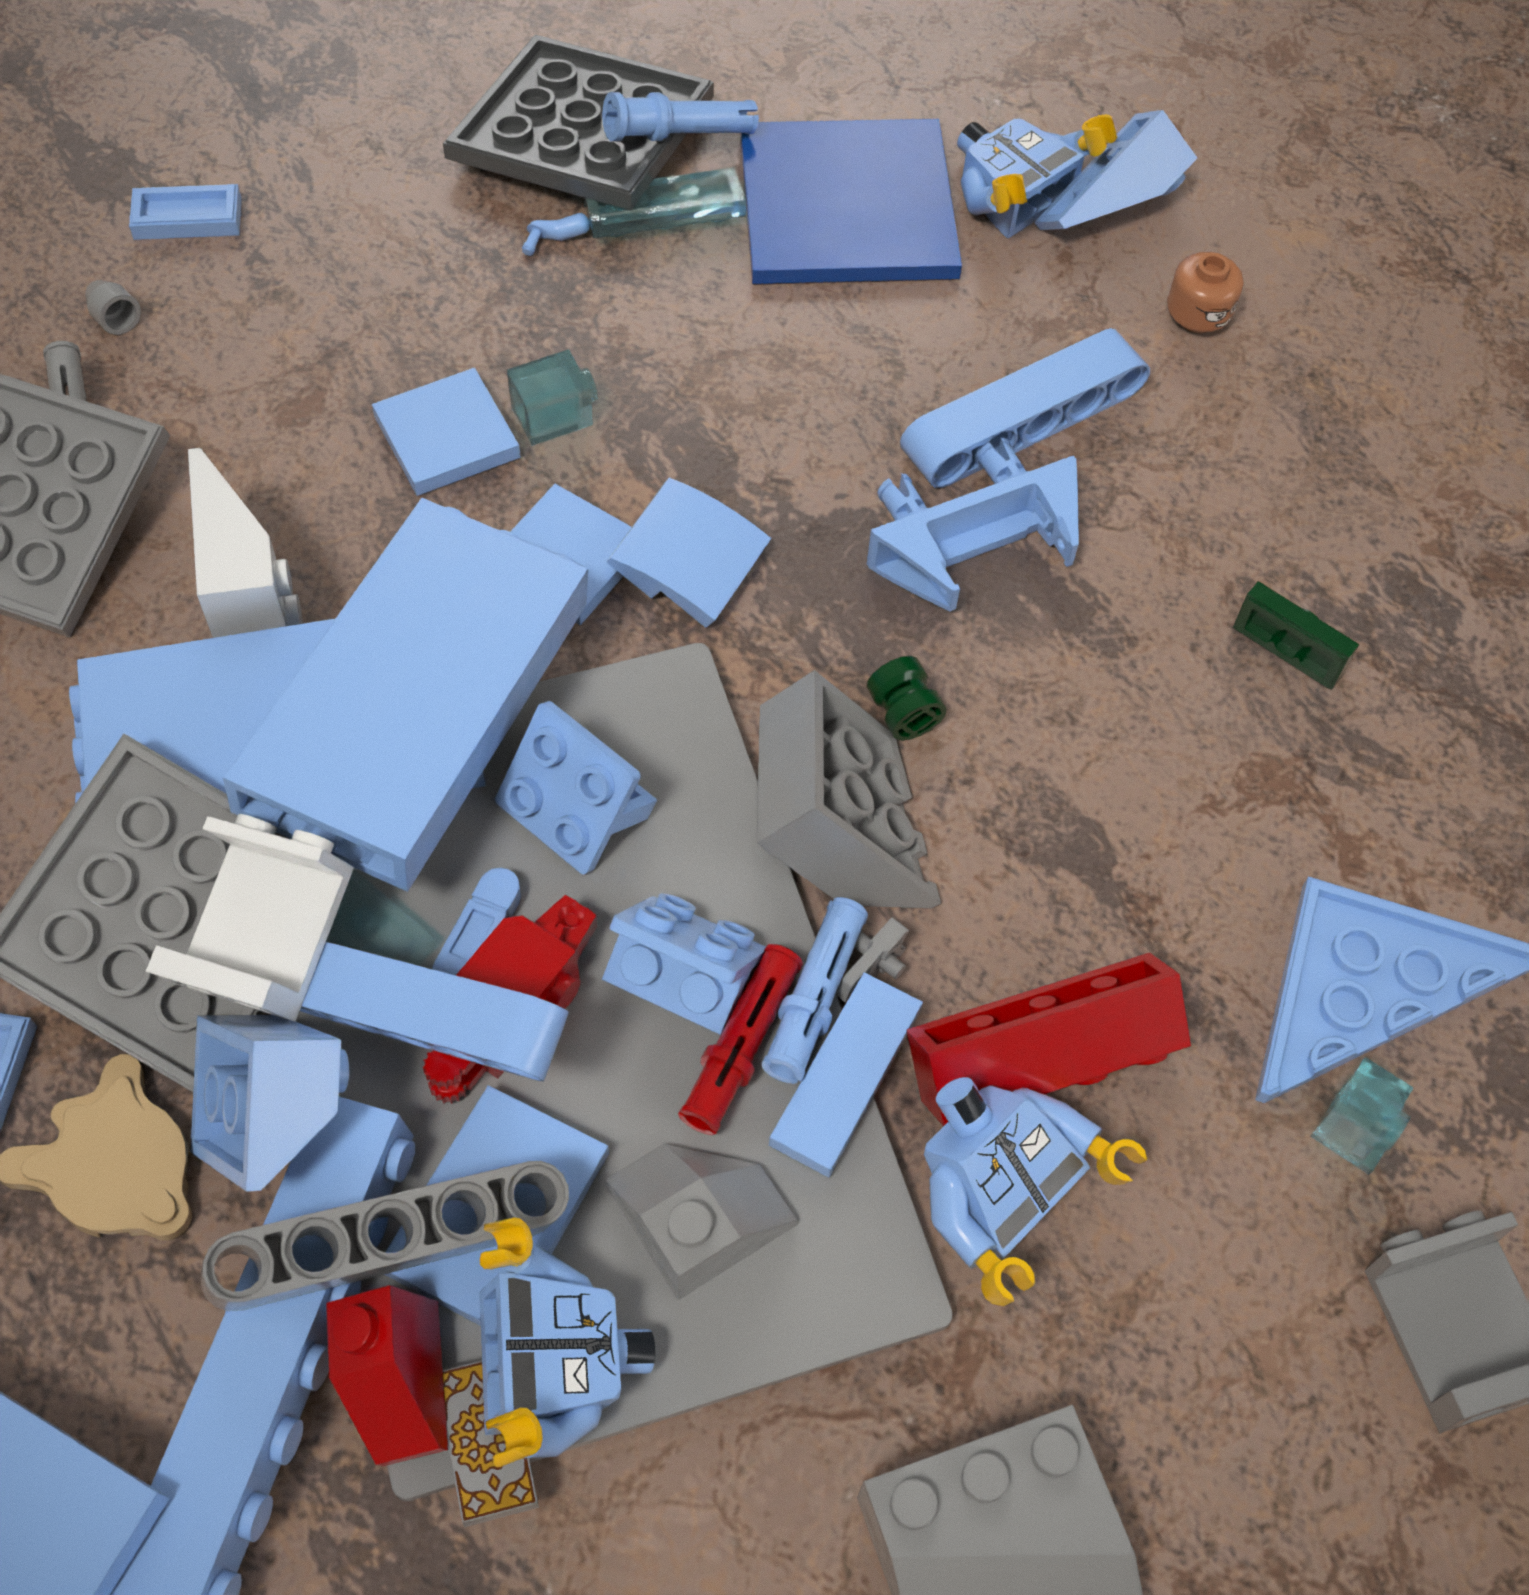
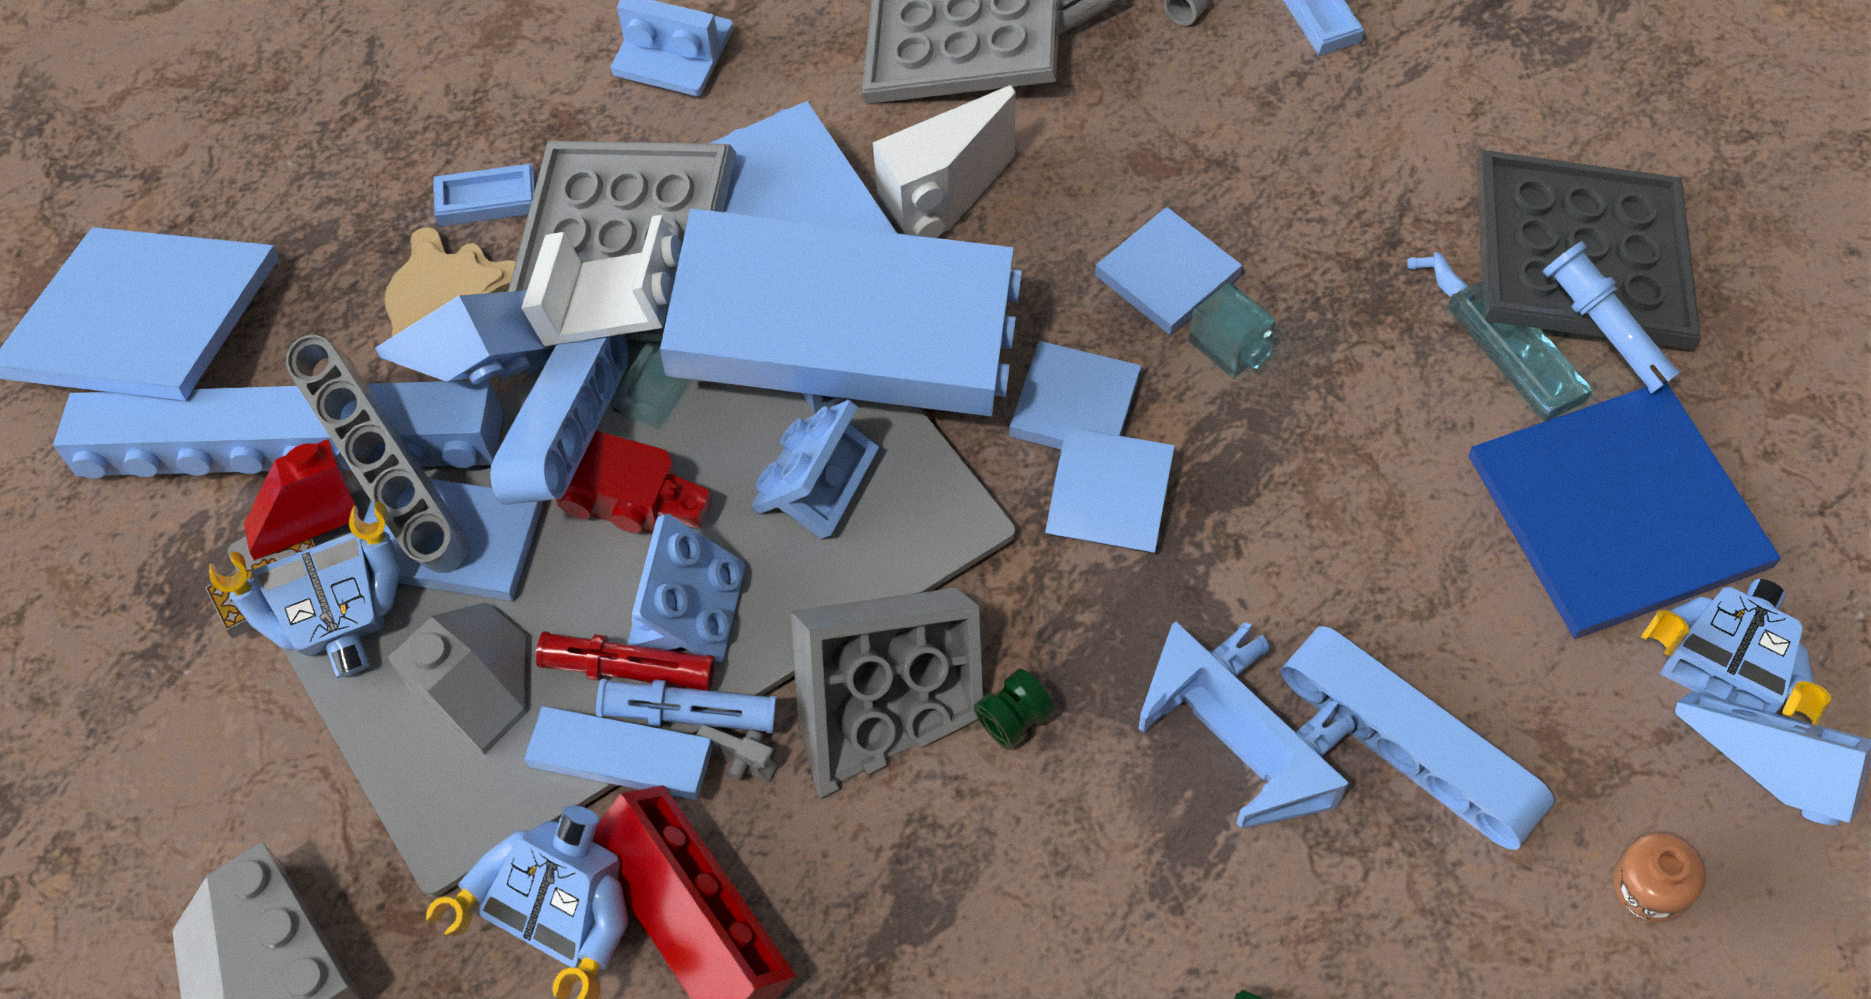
camera: 80 degrees right, 0 degrees up
light blue piece [432,868,521,975] -> none

